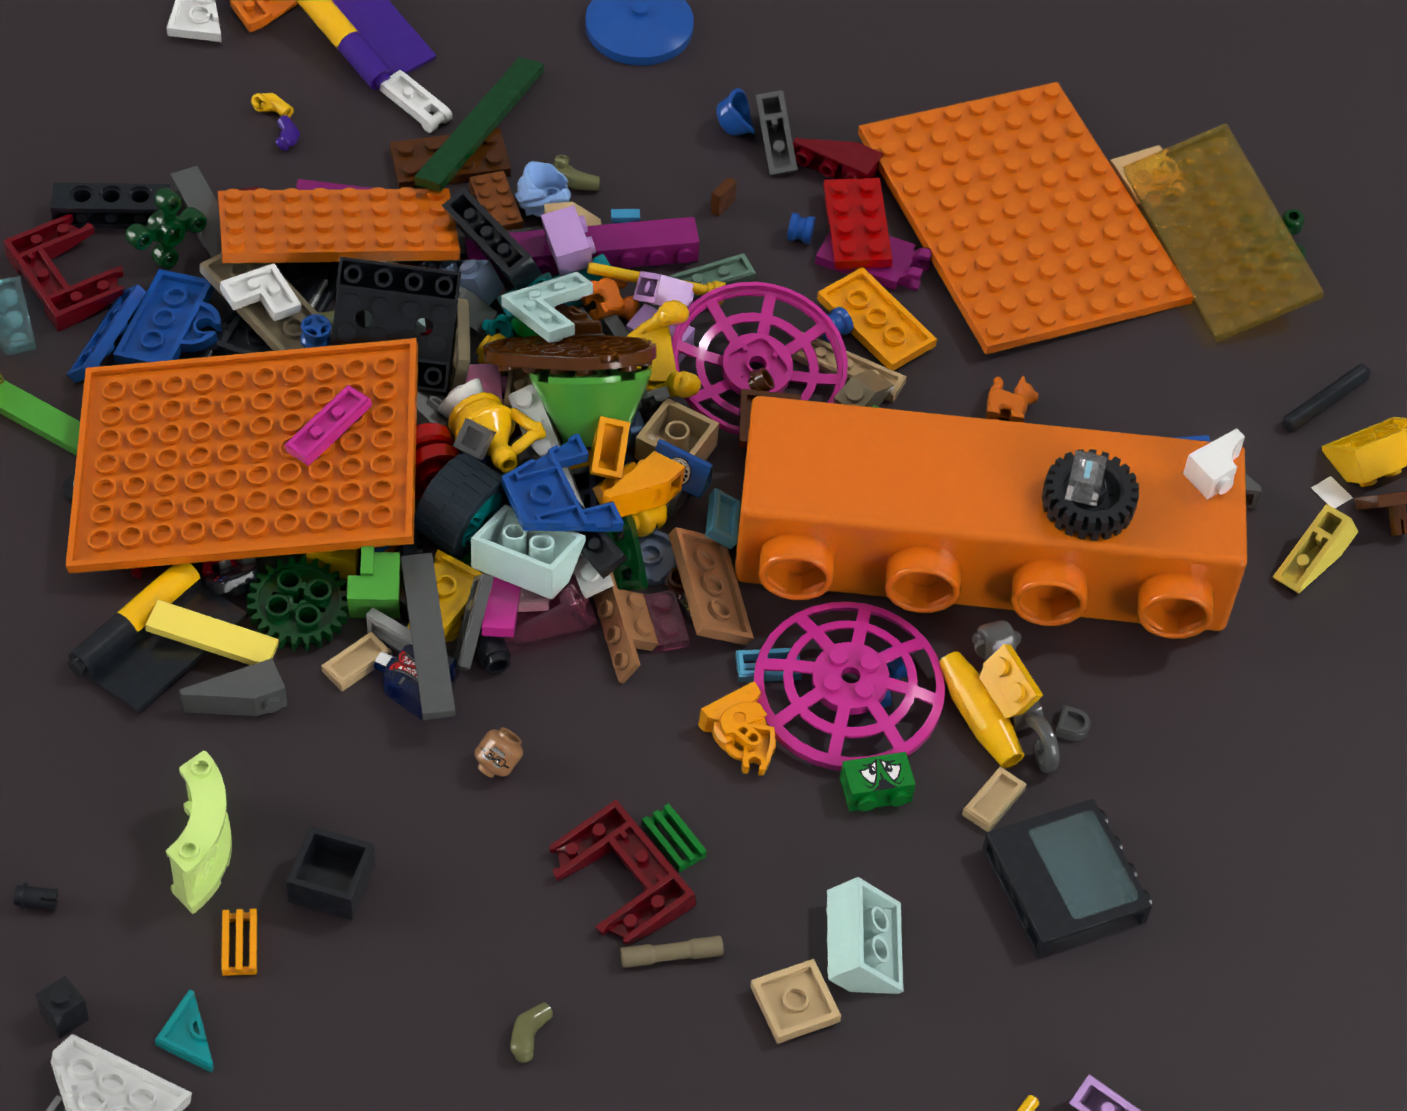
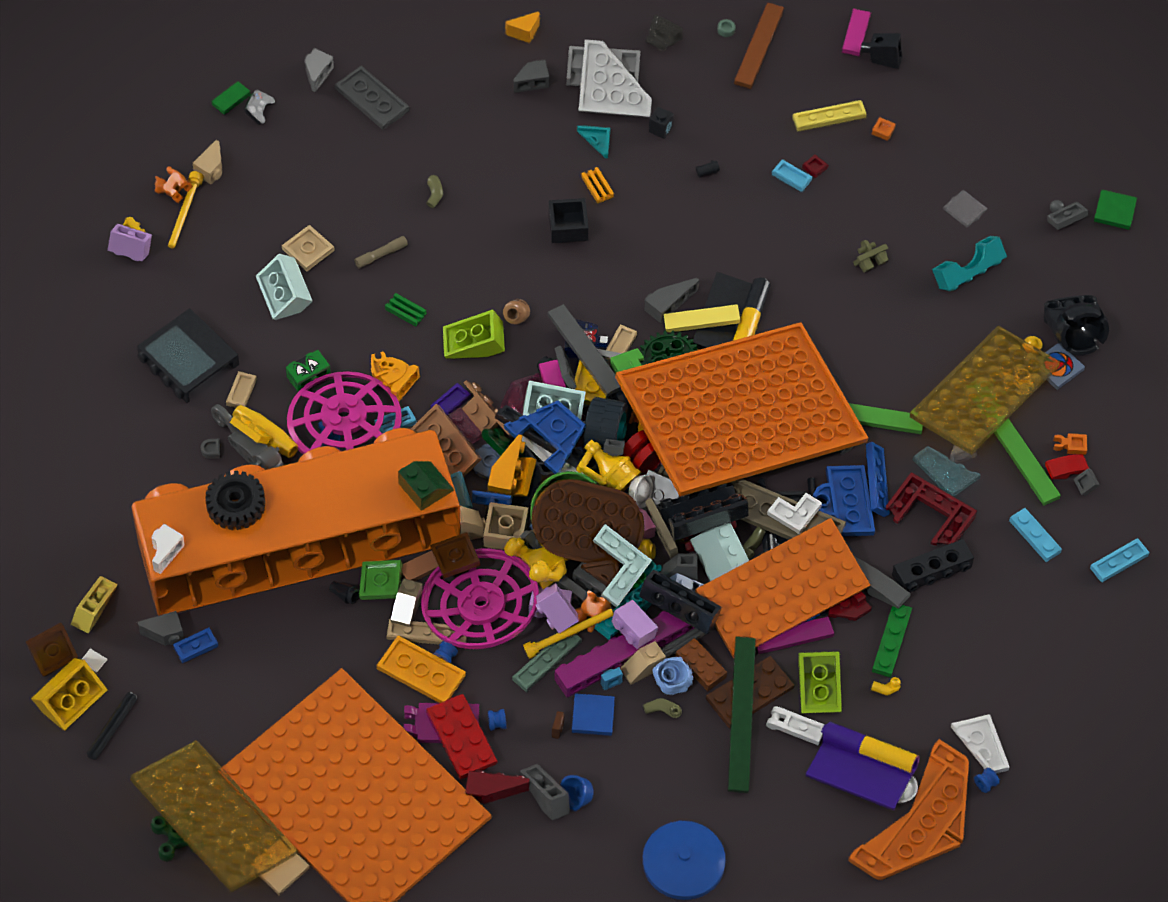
camera: 160 degrees right, 5 degrees up
dark green gear [125,188,207,269] -> none
yellowish green fence [166,751,232,914] -> none
dark purple arm [275,115,300,151] -> none
dark pink tile [284,385,372,466] -> none
blue wheel [300,314,331,348] -> none
dark red wedge [549,799,697,946] -> none
light orange slope [589,416,630,480] -> none
reddish brown plate [748,368,775,391] -> none
orange animal [986,376,1039,423] -> none
clear brick [1065,450,1107,506] -> none
none -> dark green slope [398,461,454,511]
none -> dark purple tile [430,383,471,416]
none -> lime slope [443,310,505,359]
none -> tan slope [460,506,486,540]
none -> blue tile [572,694,615,736]
none -> lime slope [798,652,842,713]
none -> green plate [872,605,912,678]

